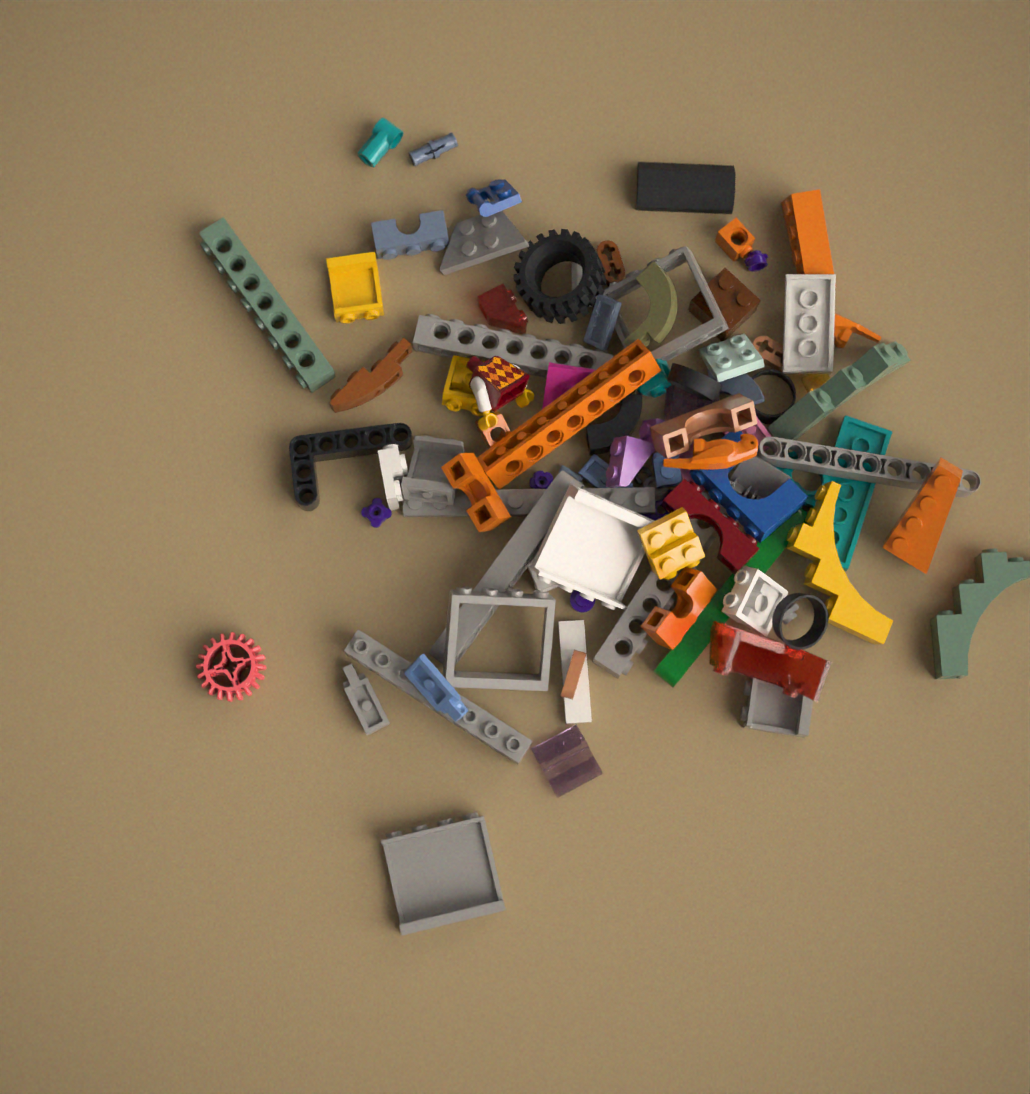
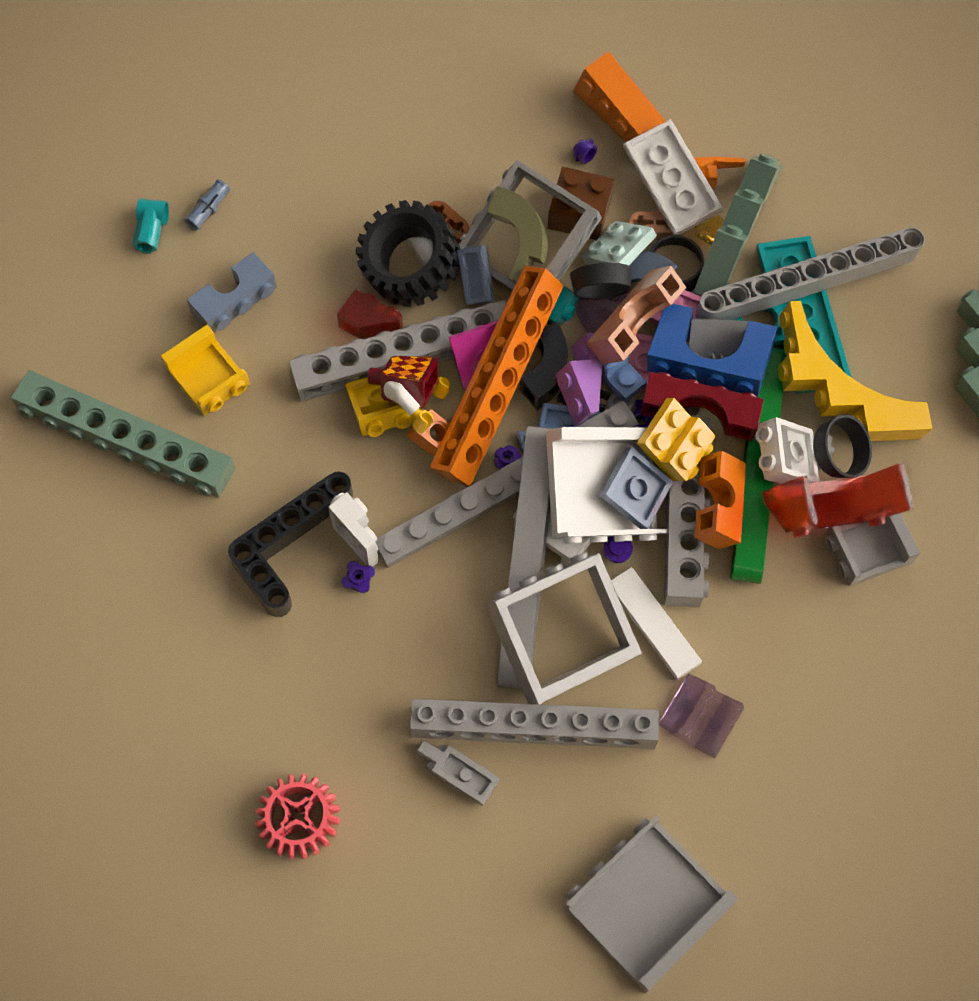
camera: 30 degrees left, 10 degrees down
dark orange slope [329,337,412,413] -> none
light grey panel [401,435,465,505] -> none
medium blue hinge [404,654,468,722] -> none
light grey wing [440,211,529,275] -> none
orange arch [441,453,511,532] -> none
blue plate [466,179,522,217] -> none
nougat beam [561,649,586,700] -> none
black piece [636,162,736,214] -> none
orange animal [663,434,758,469] -> none
orange brick [715,217,755,262] -> none
orange wedge [882,457,963,575] -> none
none -> sand blue plate [599,447,673,529]

